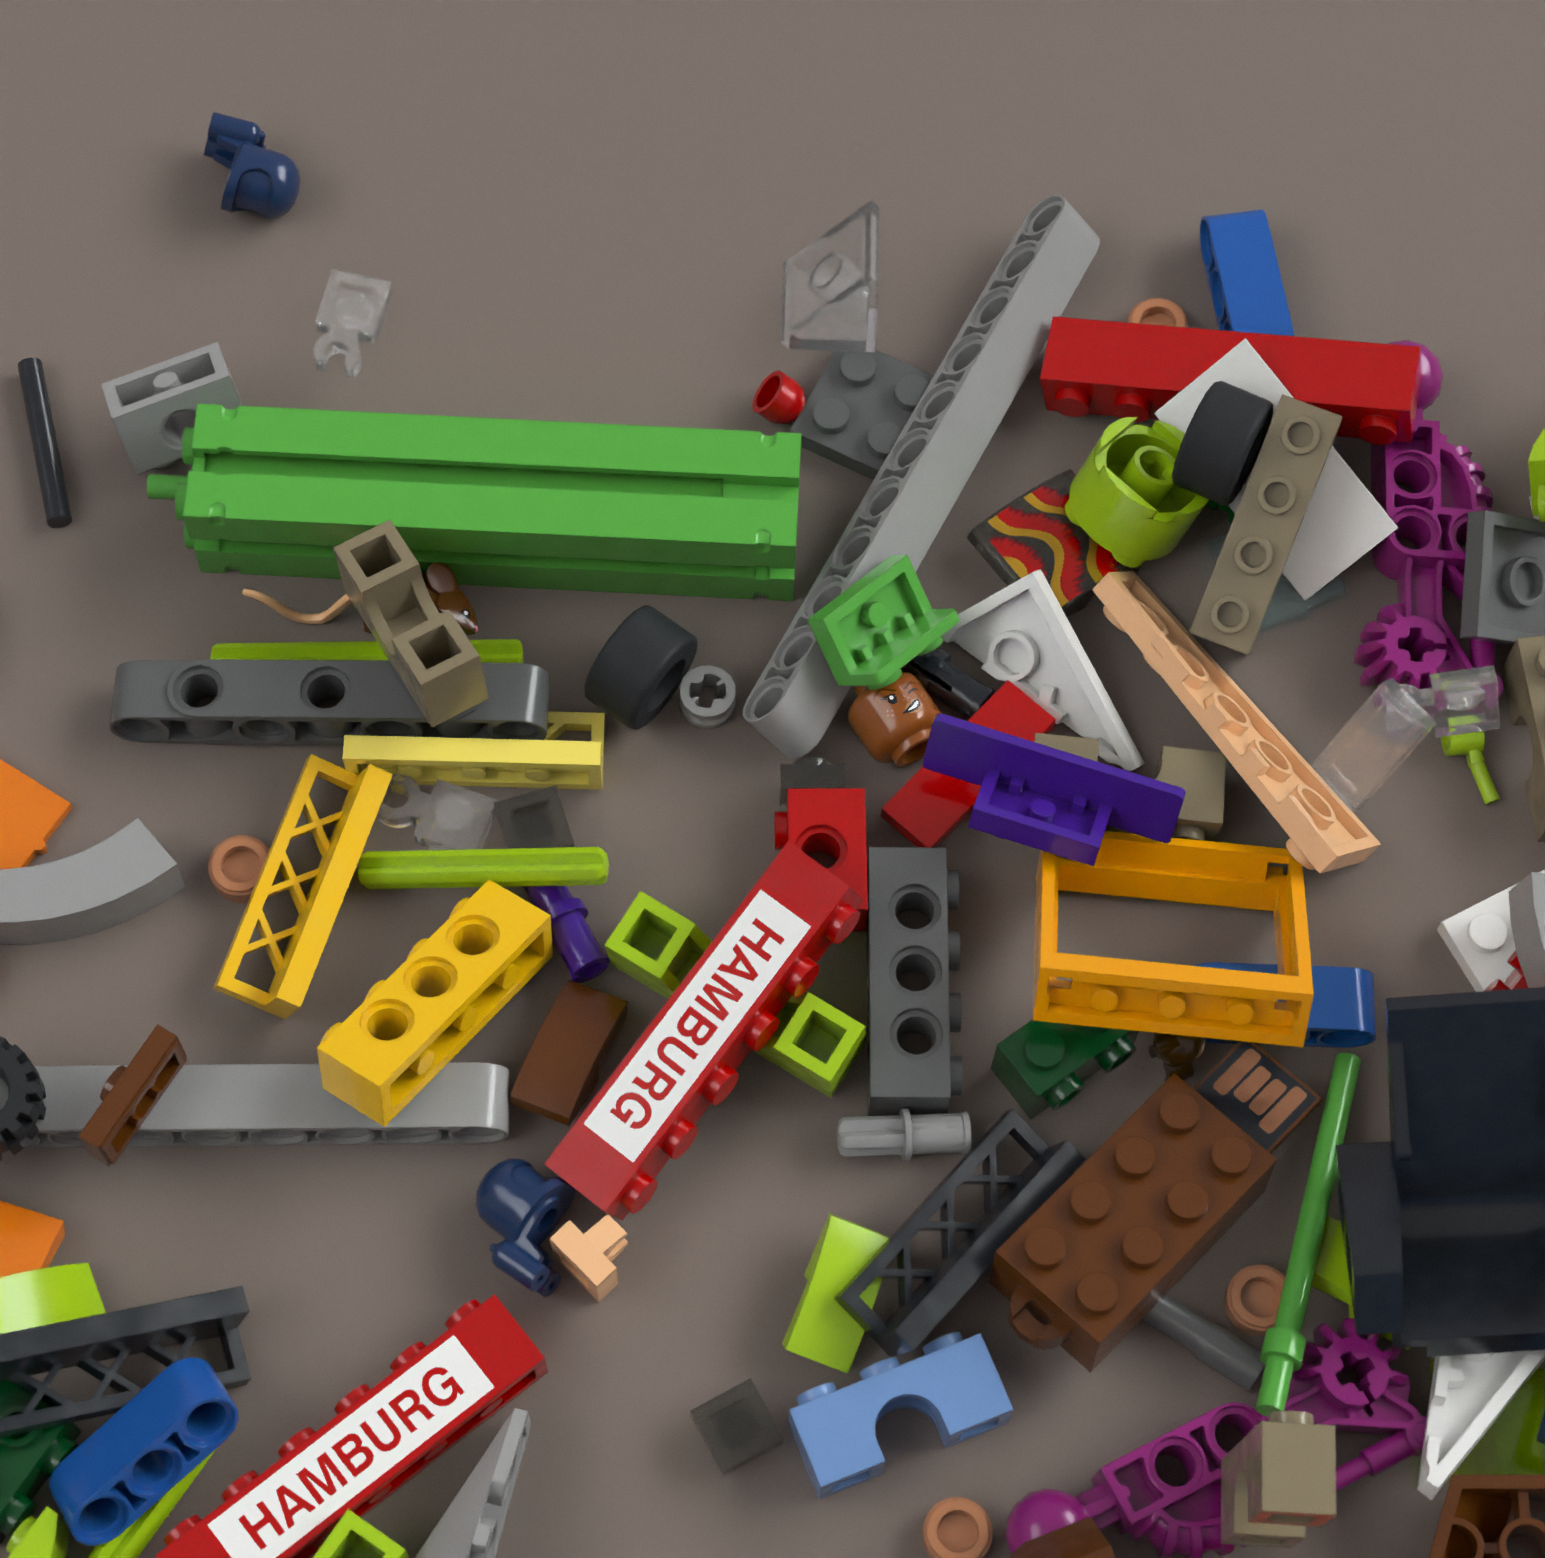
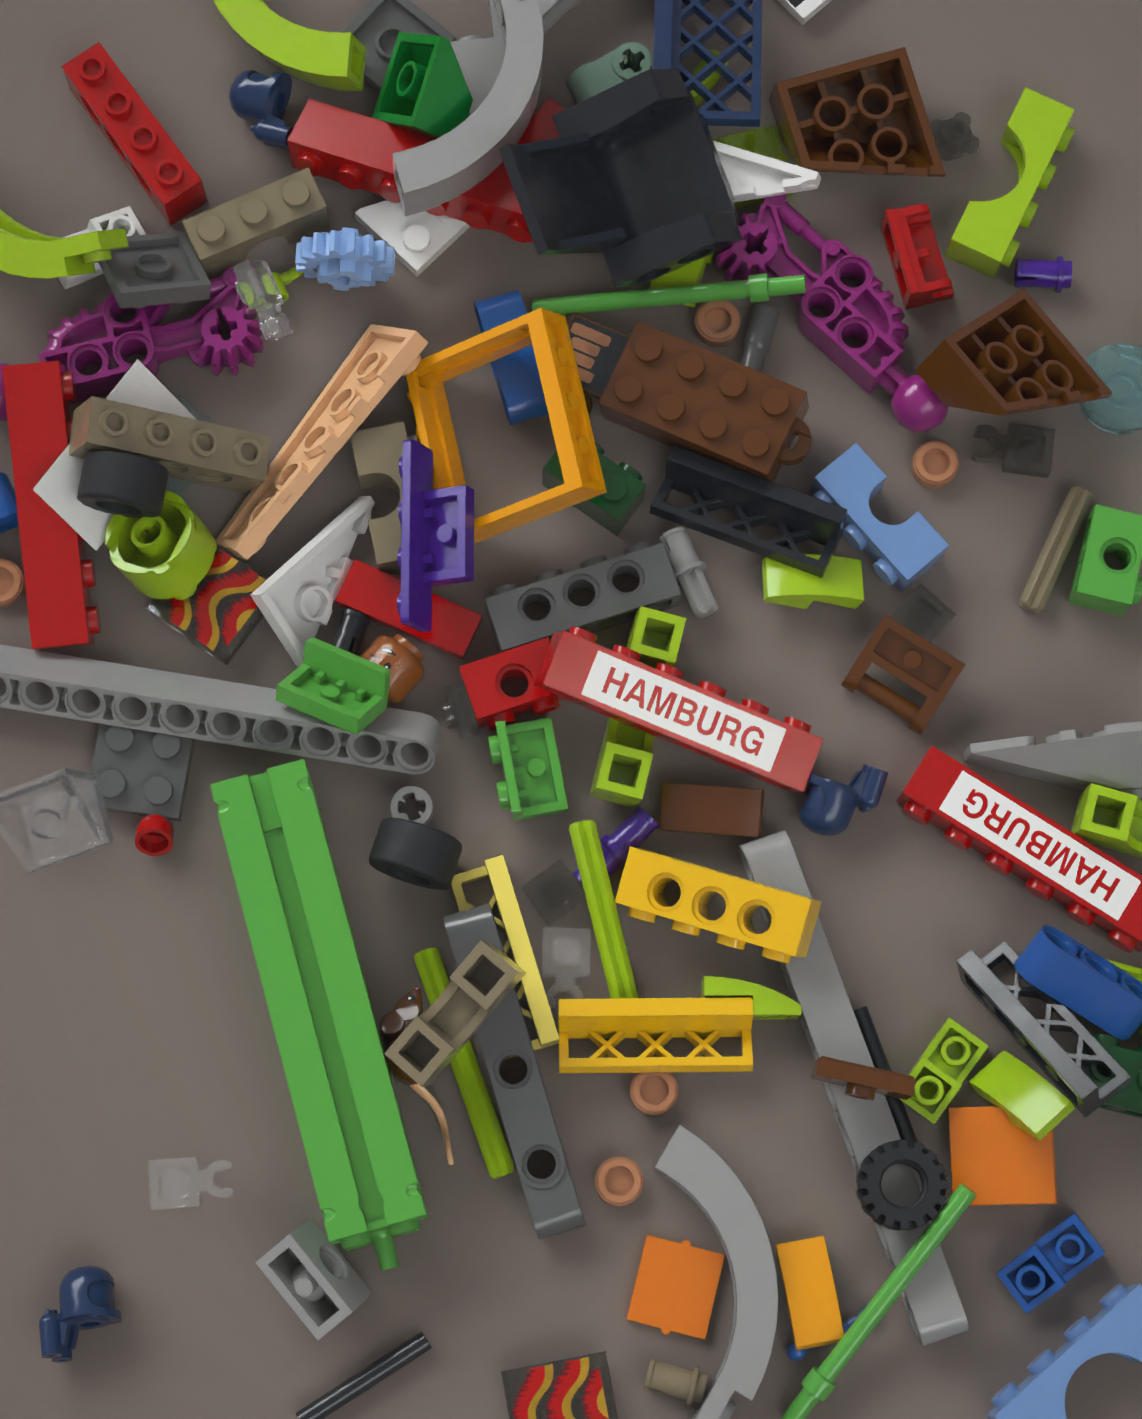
camera: 110 degrees left, 10 degrees up
light nougat tile [550,1214,628,1302] -> none
dark tan arch [1221,1411,1336,1548] -> none
clear tile [1310,678,1437,812] -> none
none -> light blue gear [295,227,395,291]
none -> bright green bracket [488,717,568,822]
none -> nougat tile [595,1157,644,1206]
none -> lime slope [701,976,802,1020]
none -> reddish brown plate [841,614,966,735]
none -> black bar [854,1006,918,1142]
none -> lime slope [898,1017,988,1124]

